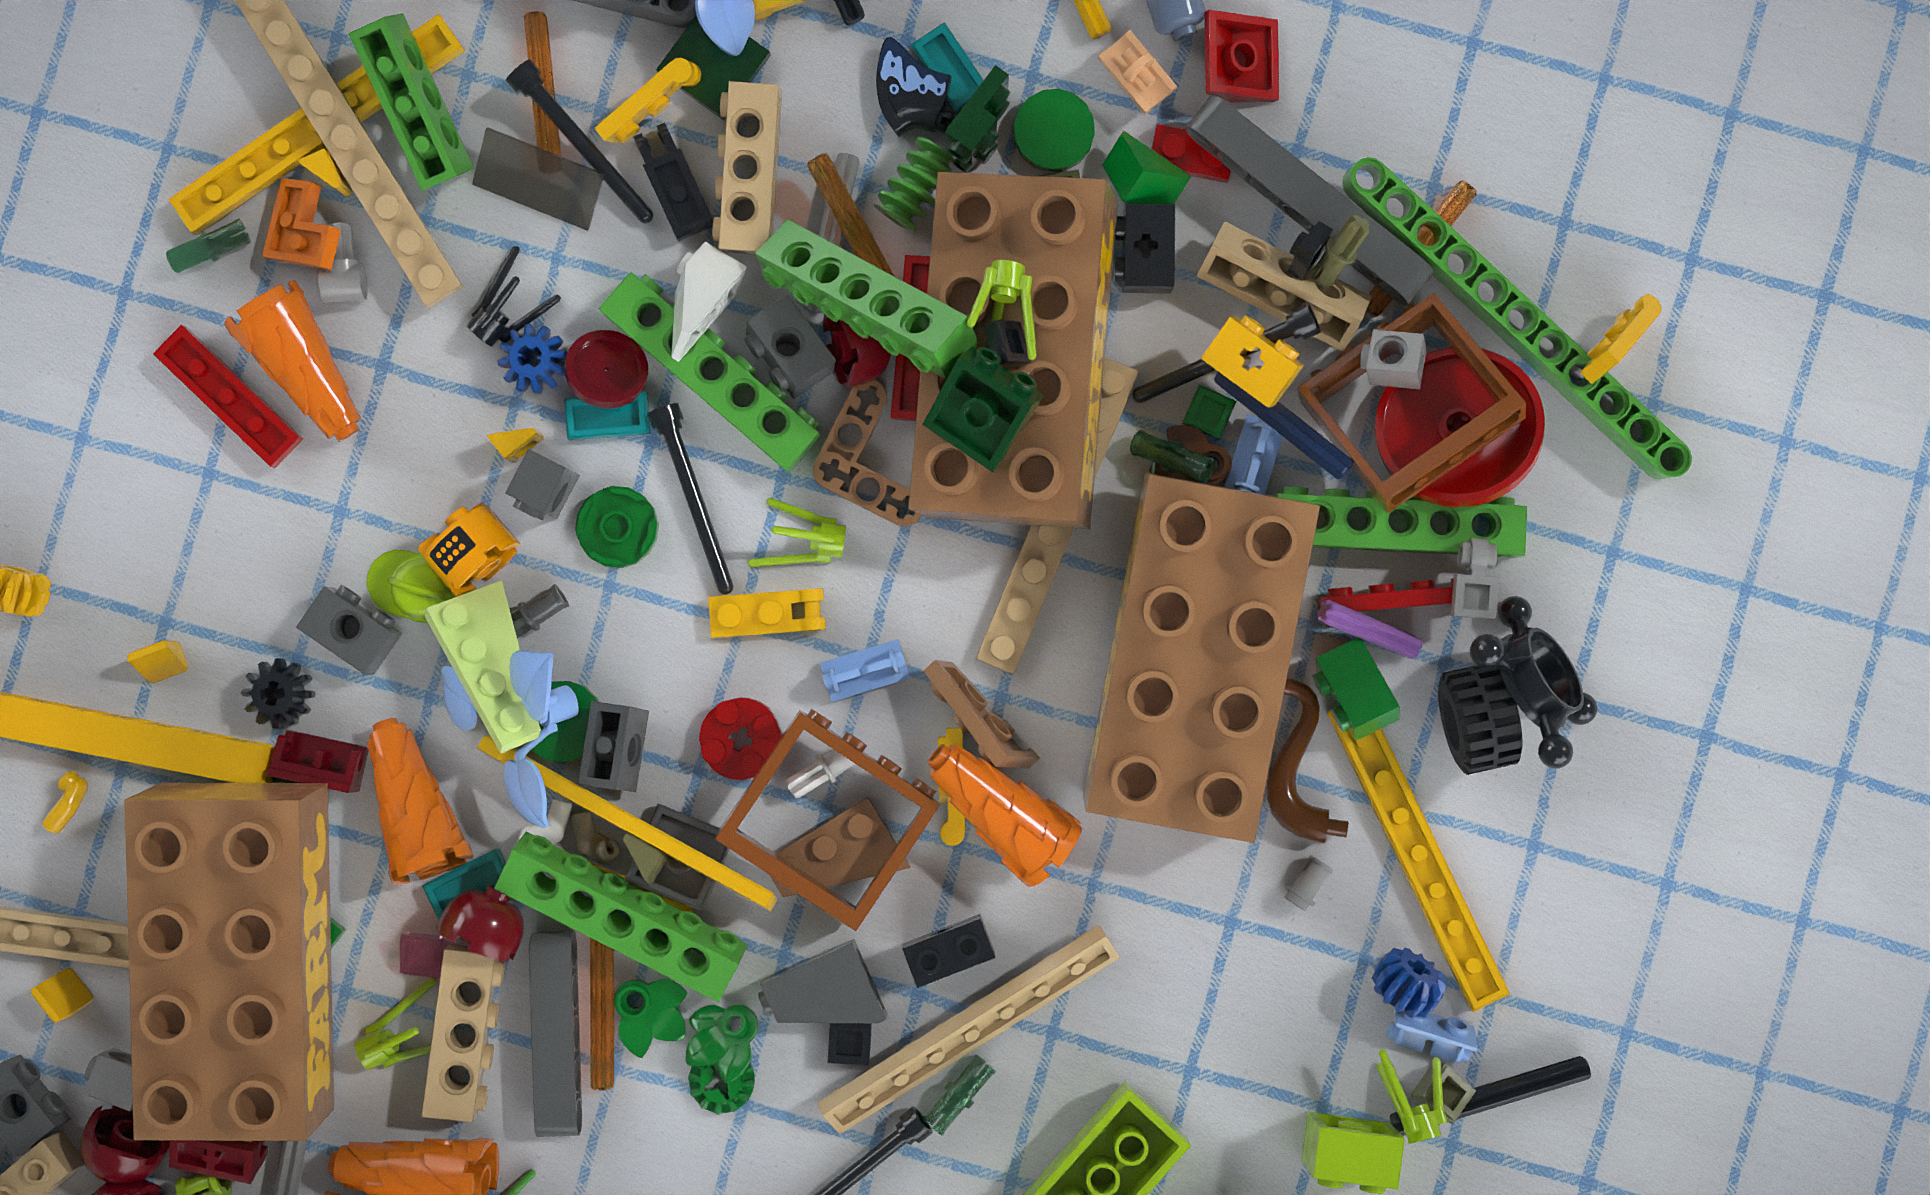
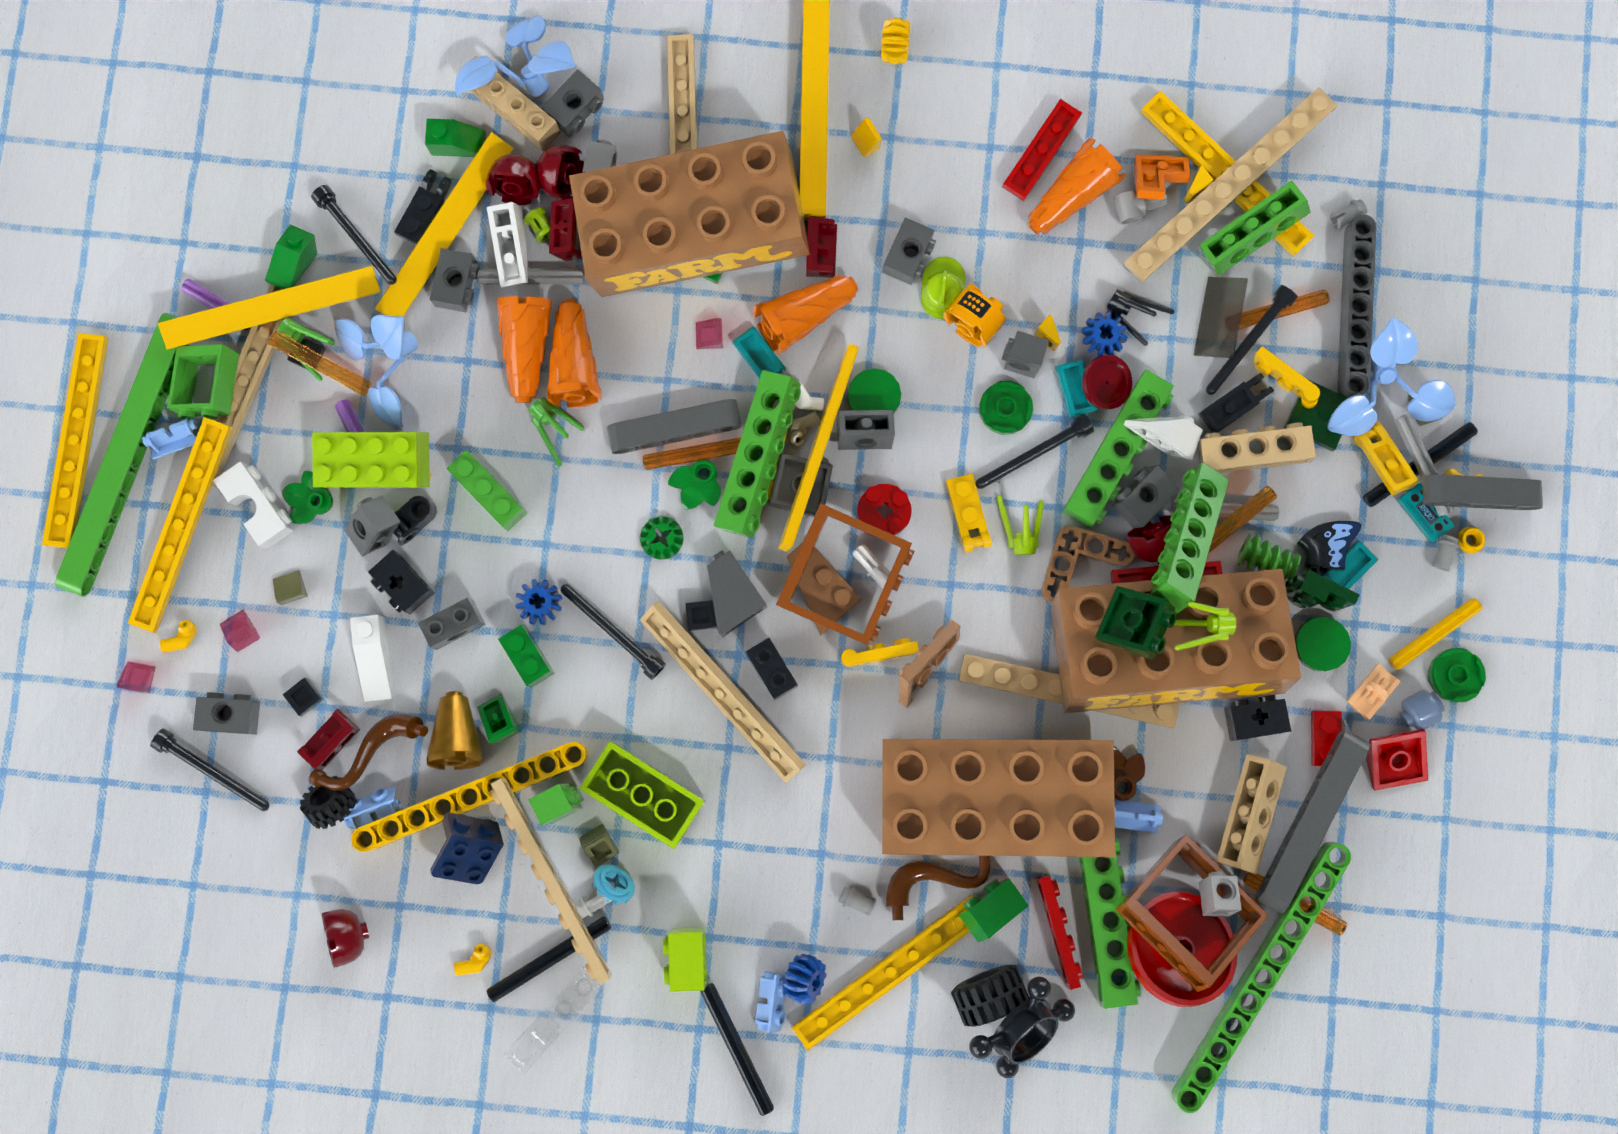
camera: 75 degrees right, 5 degrees down
yellow slope [30,968,94,1023] -> none
yellow arm [42,771,88,834] -> none
clear green axle [166,218,251,273] -> none
black gear [240,658,316,729] -> none
lime plant [354,978,437,1070] -> none
tan brick [422,944,505,1123] -> none
yellowish green wing [425,580,541,754] -> none
dark red cylinder [436,885,524,961] -> none
light blue plant [441,650,579,828] -> none
dark grey axle [511,584,569,638] -> none
olive slope [623,833,667,885] -> none
green plate [685,1005,758,1084] -> none
light blue hinge [820,639,910,702] -> none
clear green pin [922,1054,996,1136] -> none
orange cone [927,744,1082,887] -> none
black plate [984,320,1031,368] -> none
green slope [1102,131,1192,204] -> none
clear green pin [1130,430,1215,483] -> none
black piece [1132,302,1321,403] -> none
green tile [1182,385,1237,440] -> none
yellow brick [1201,315,1304,408] -> none
dark blue axle [1214,372,1354,480] -> none
black plate [1288,221,1333,281] -> none
olive axle [1311,215,1370,287] -> none
medium lavender axle [1317,600,1423,659] -> none
lime plant [1376,1049,1447,1144] -> none
olive slope [1411,1063,1476,1124] -> none
light grey plate [1451,538,1499,619] -> none
yellow plate [1580,294,1662,384] -> none

